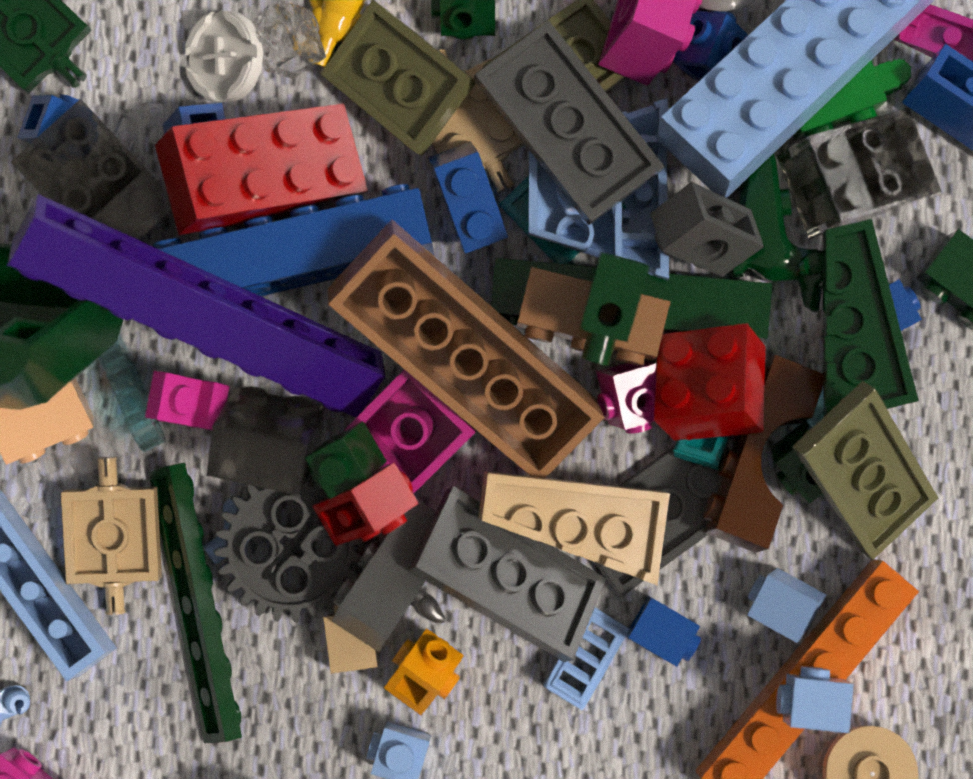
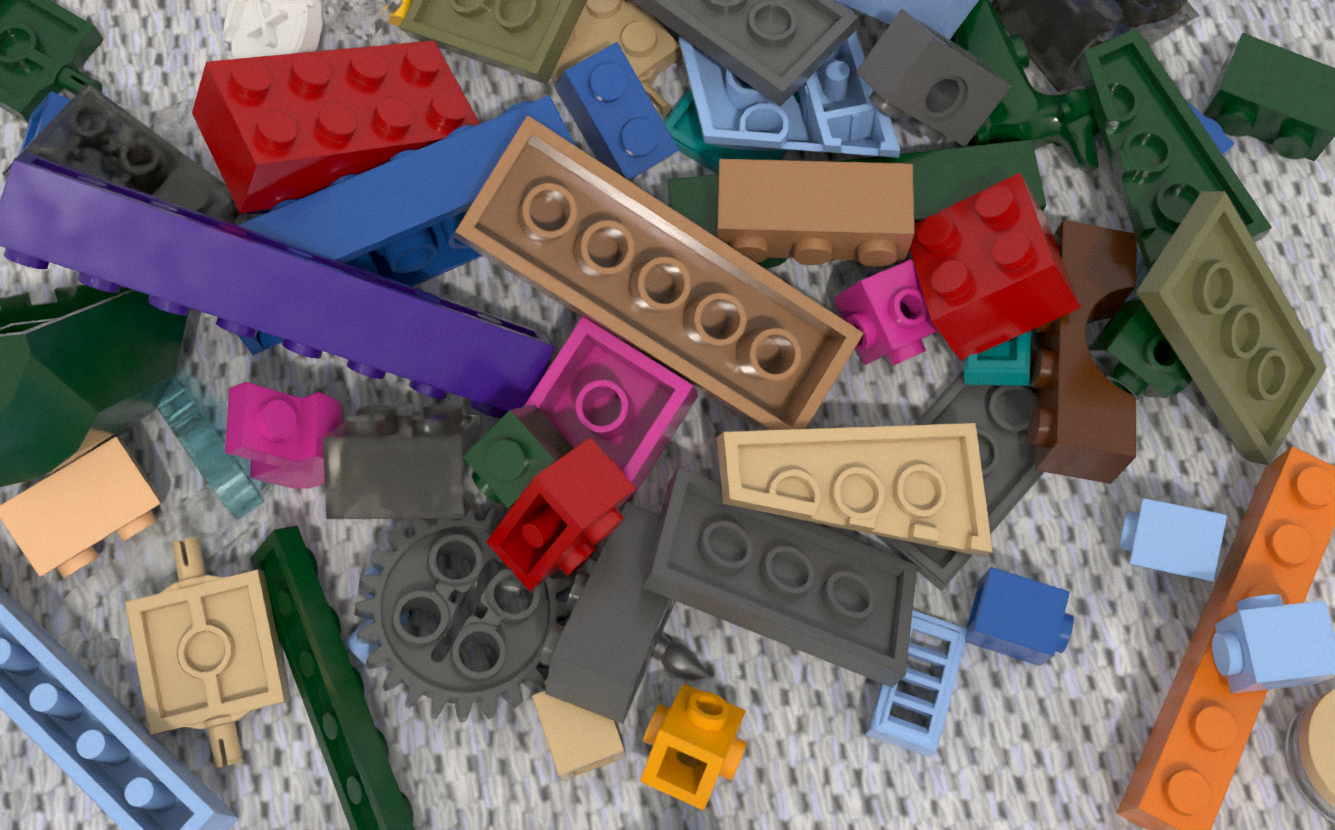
camera: 15 degrees left, 15 degrees down
dark green torso [579,251,650,366] -> none

